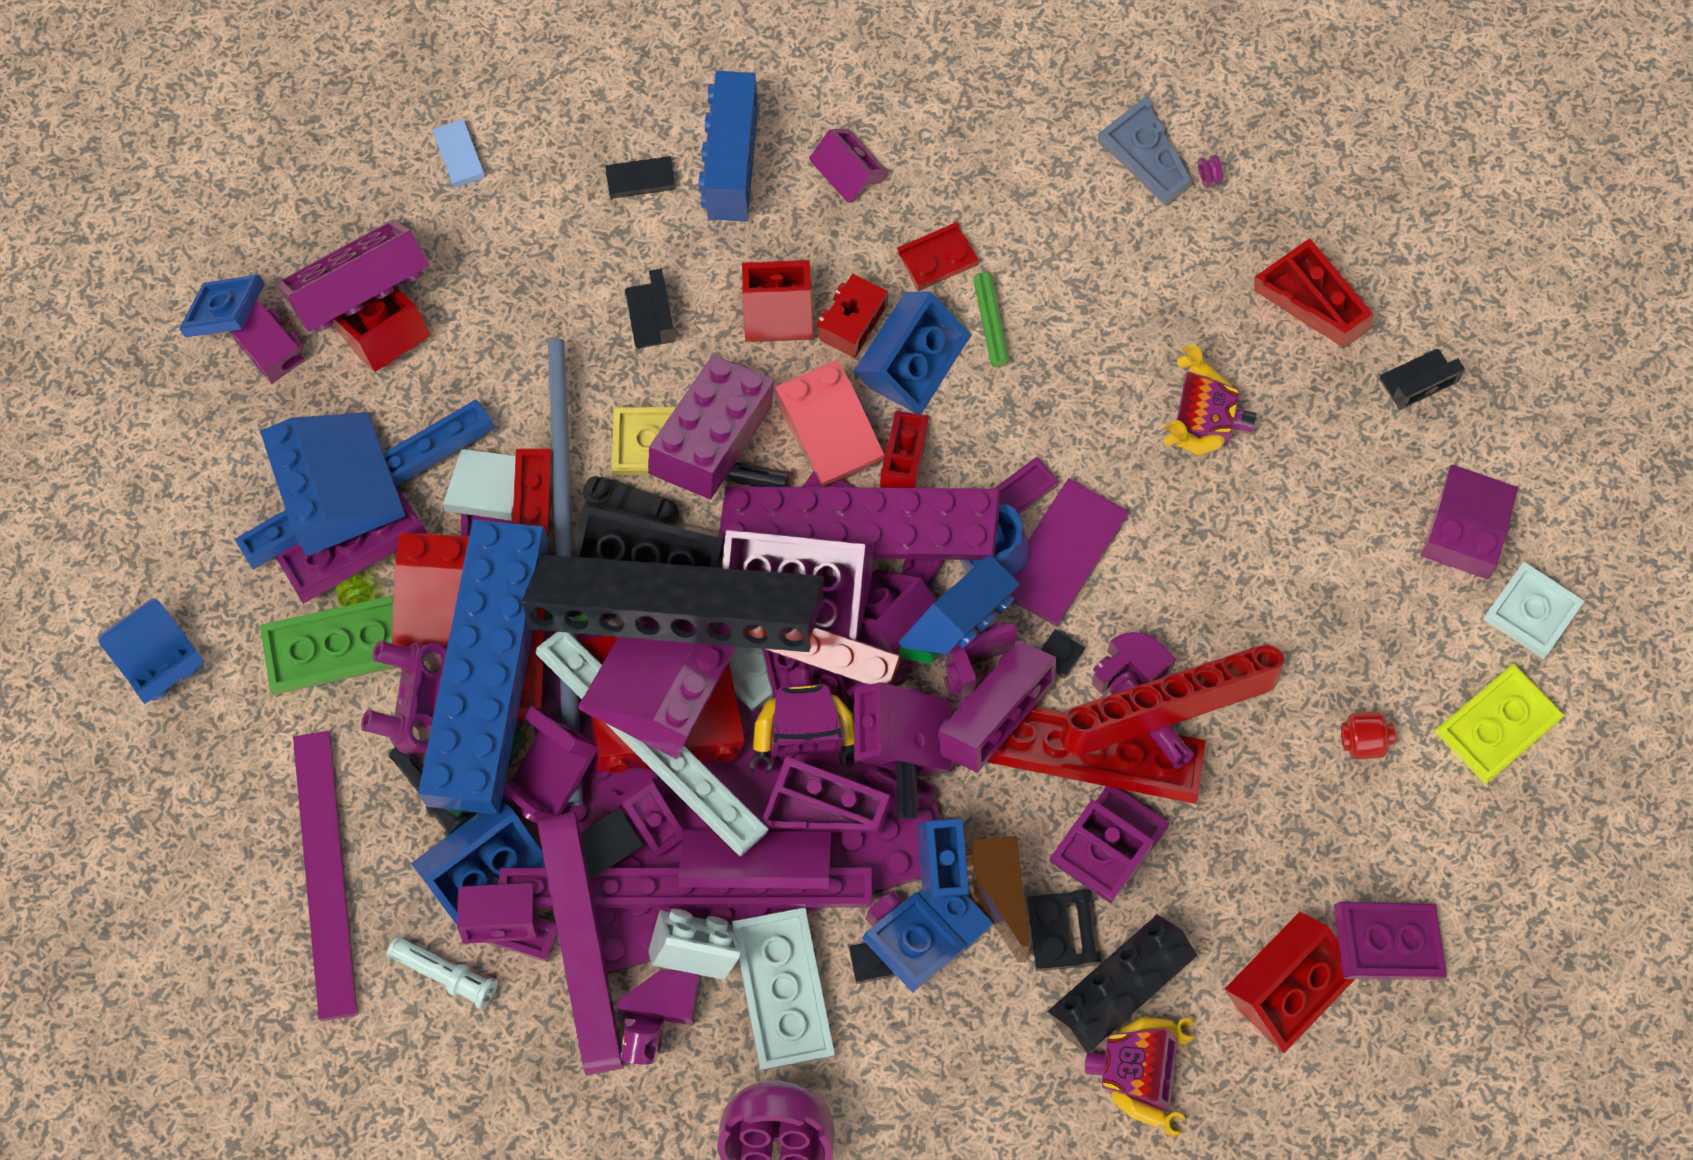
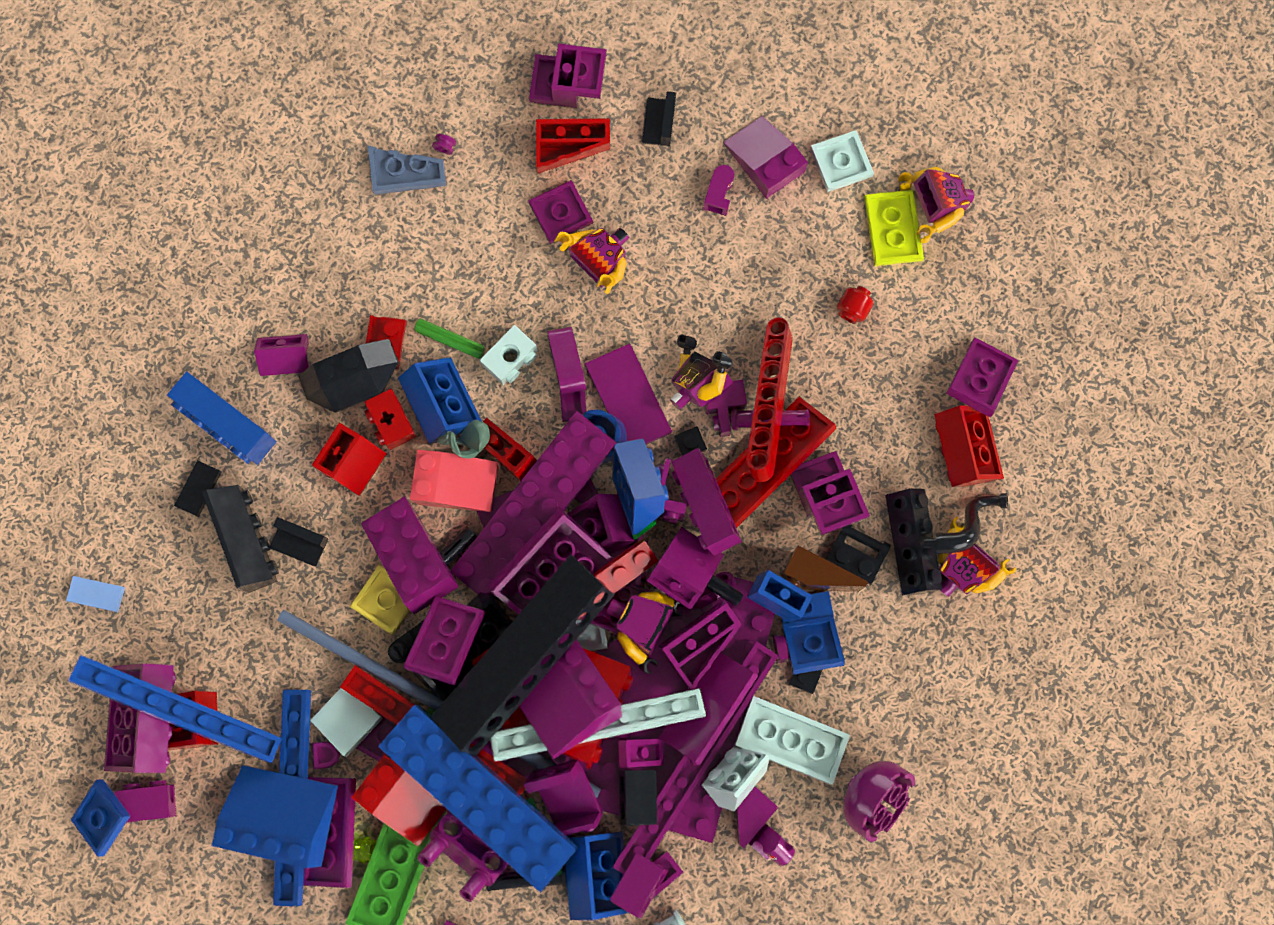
camera: 60 degrees left, 10 degrees up
magenta beam [538,812,624,1076] -> none
none -> blue plate [67,655,282,764]
none -> black slope [202,485,279,593]
none -> black wedge [298,339,399,413]
none -> magenta tile [312,742,340,769]
none -> magenta tile [404,596,485,685]
none -> sand green piece [437,420,490,459]
none -> light aqua brick [480,325,538,385]
none -> magenta tile [528,180,593,244]
none -> magenta bracket [529,43,607,108]
none -> magenta beam [547,326,586,395]
none -> torso [670,334,733,410]
none -> magenta leg [703,165,735,216]
none -> torso [898,167,974,243]
none -> black animal [924,493,1008,554]

